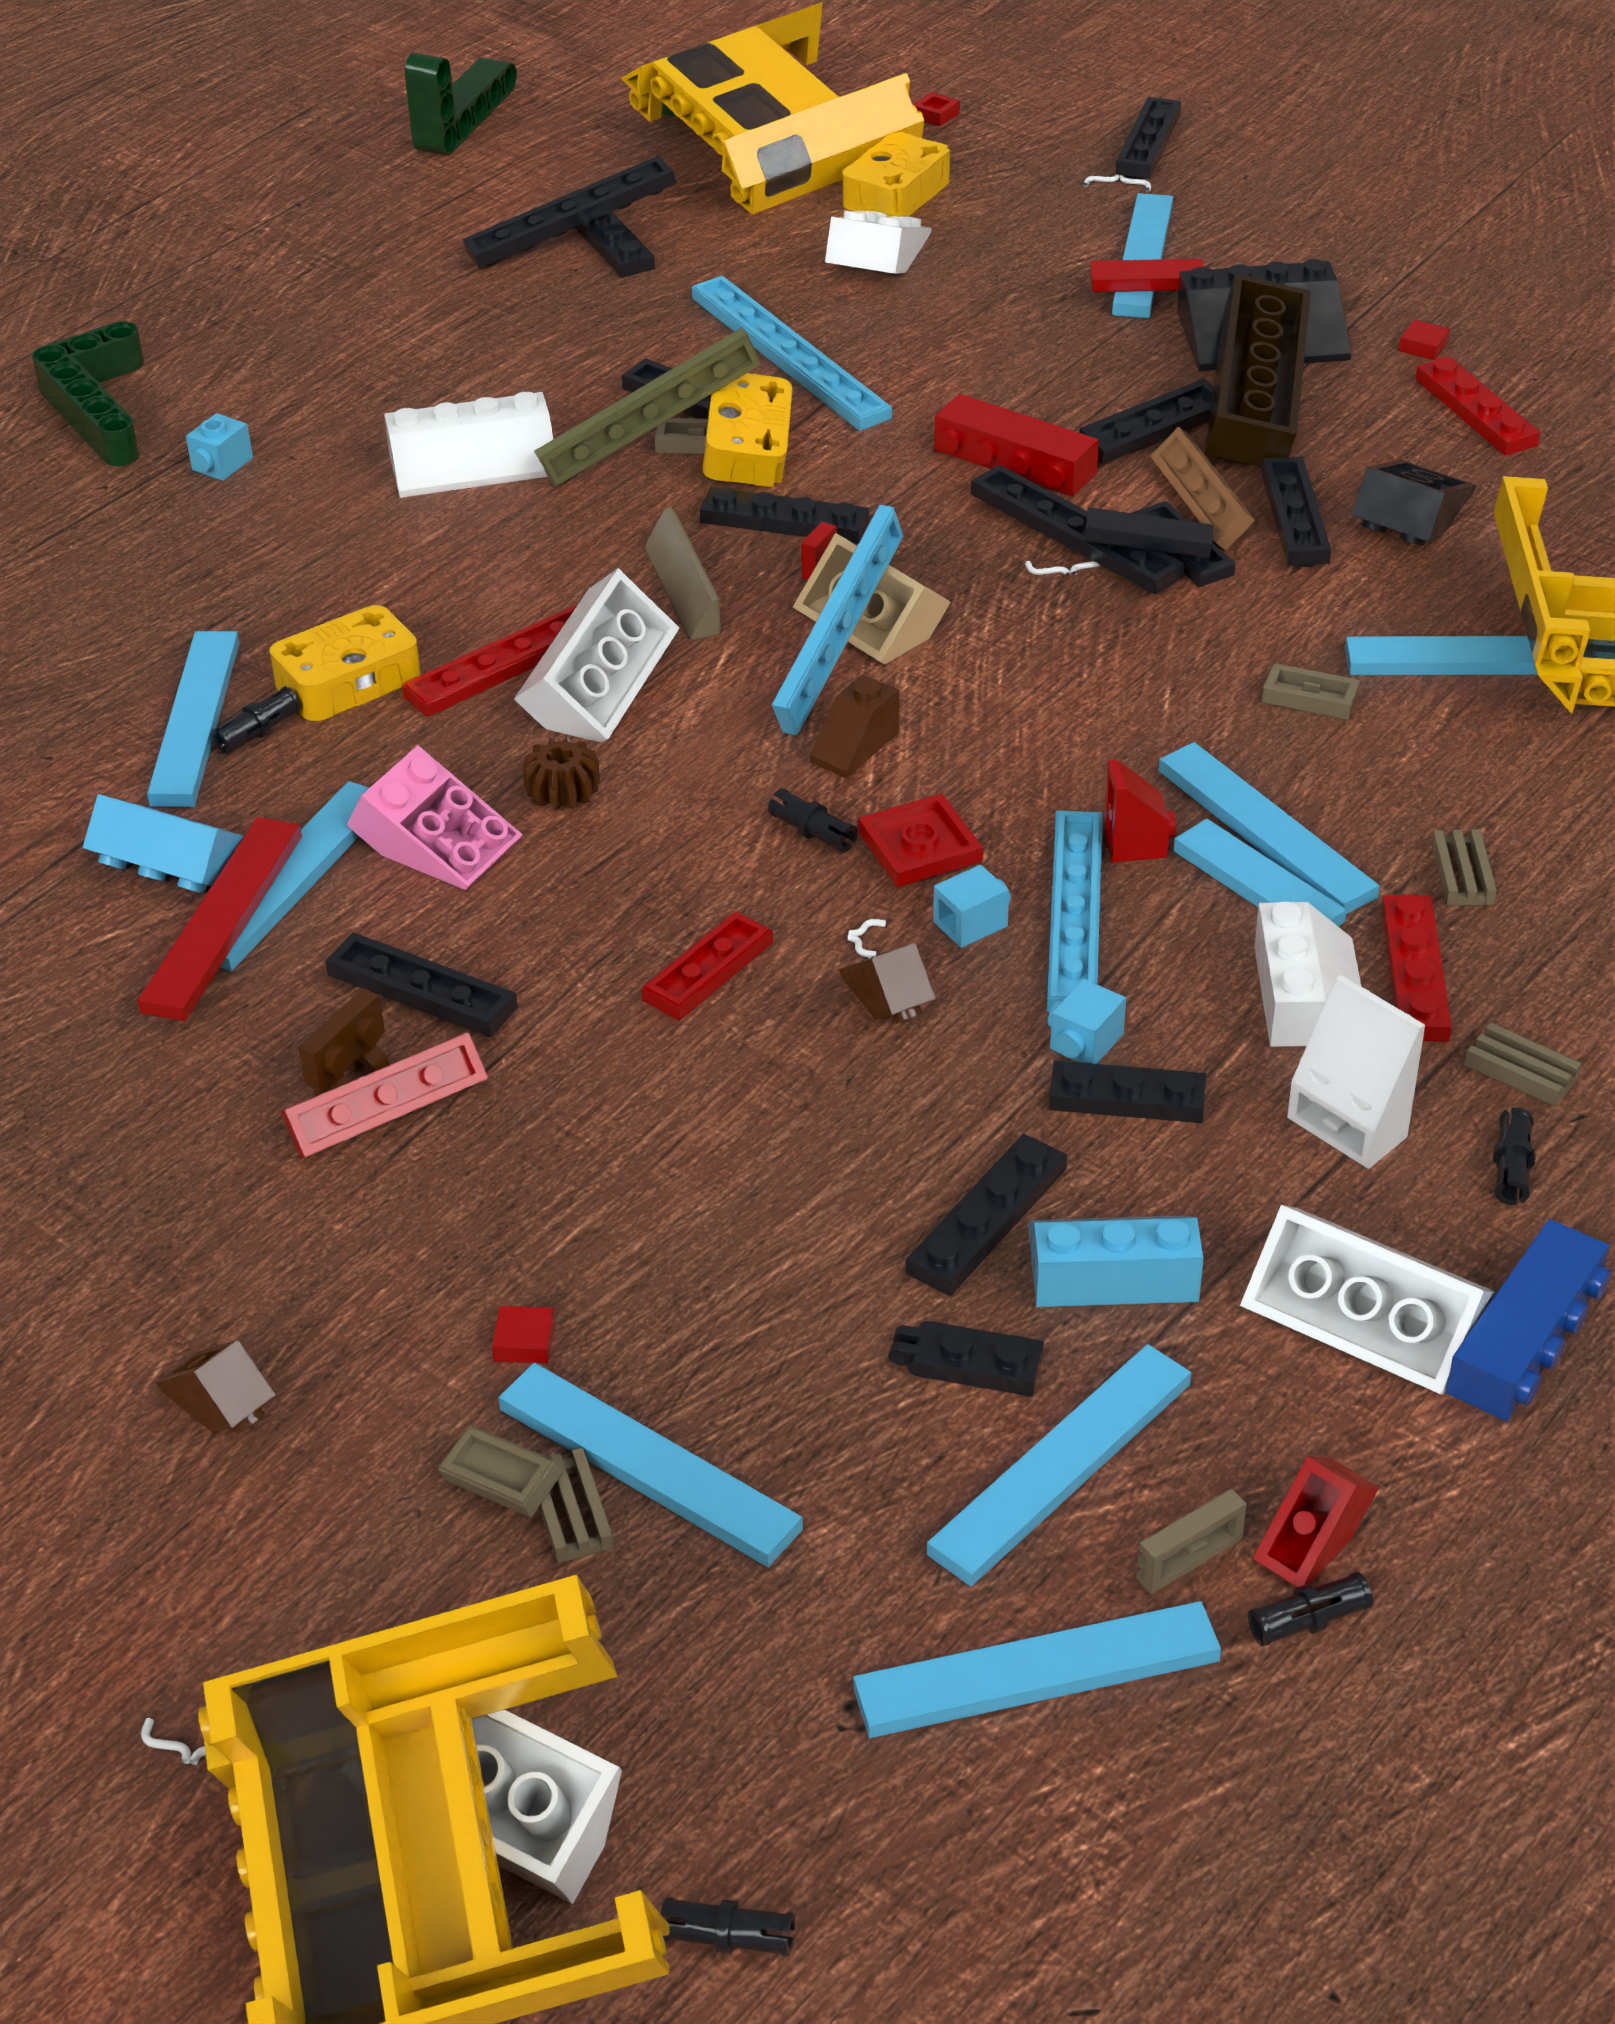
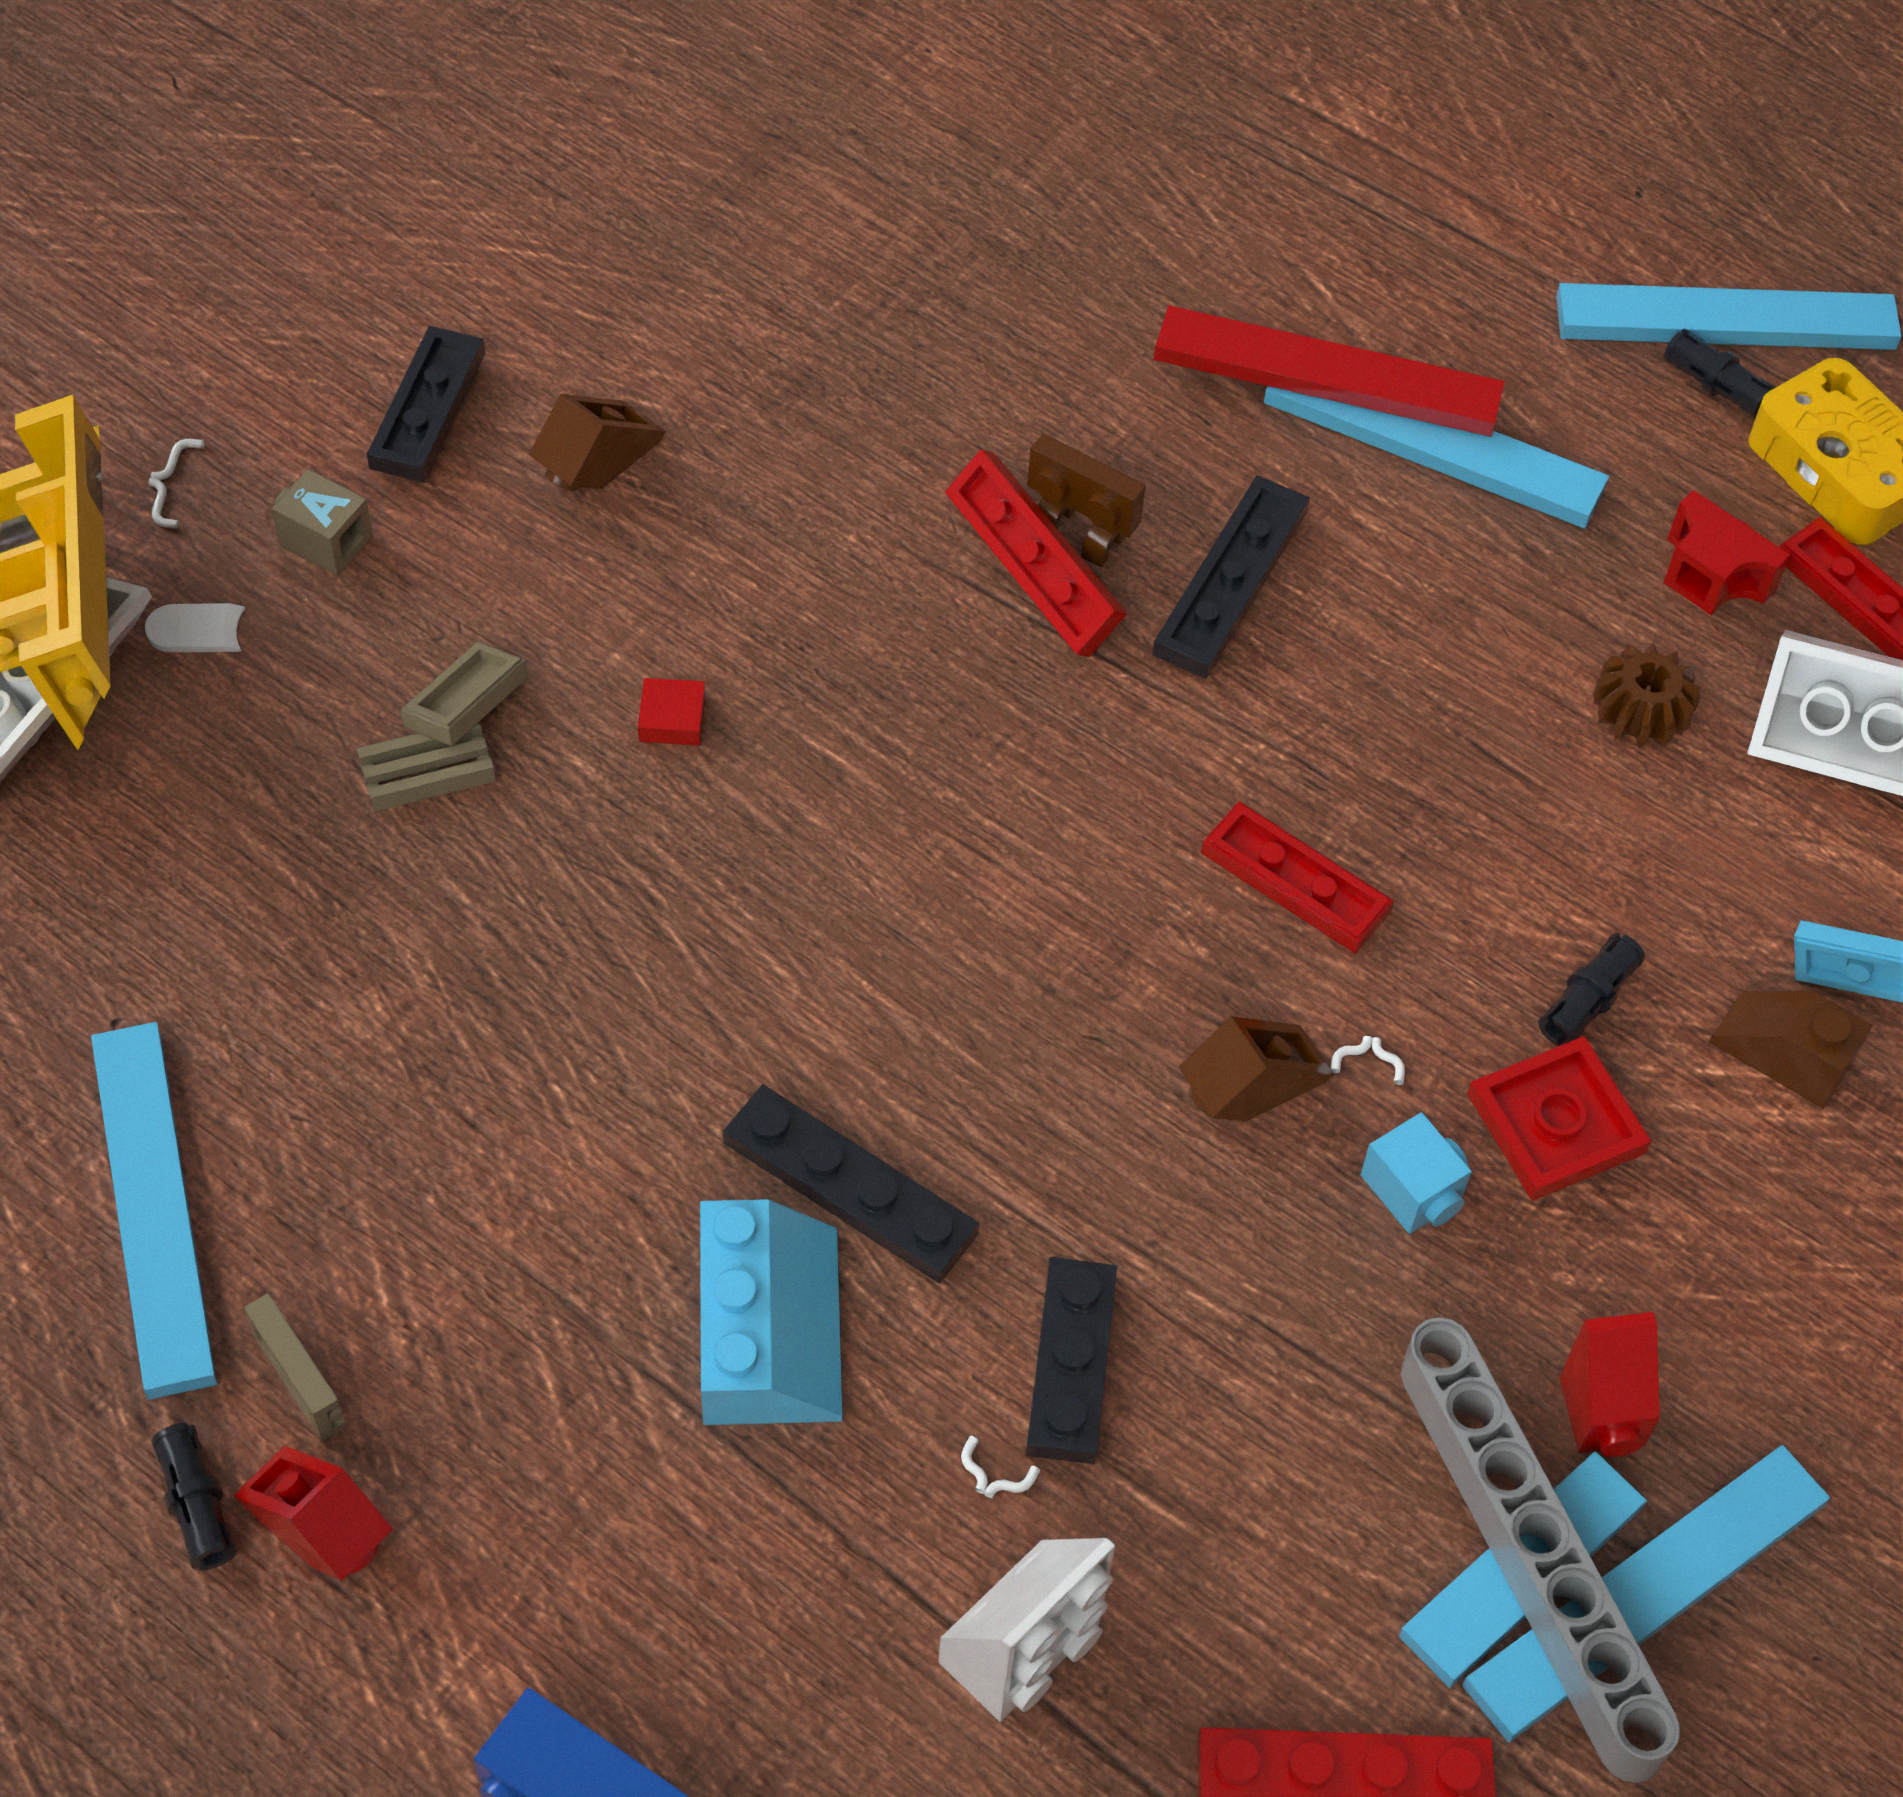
camera: 85 degrees right, 15 degrees up
medium azure slope [82,794,244,894] -> none
bright pink slope [347,745,523,890] -> none
medium azure tile [498,1362,803,1568] -> none
black hinge [888,1321,1044,1397] -> none
medium azure tile [927,1344,1191,1587] -> none
medium azure tile [1047,810,1102,1012] -> none
medium azure brick [1048,979,1126,1064] -> none
white slope [1240,1205,1497,1395] -> none
white slope [1254,901,1361,1047] -> none
none -> dark tan brick [272,469,373,576]
none -> black plate [367,326,485,483]
none -> white piece [961,1436,1040,1498]
none -> light grey beam [1401,1317,1680,1783]
none -> red brick [1663,490,1791,615]

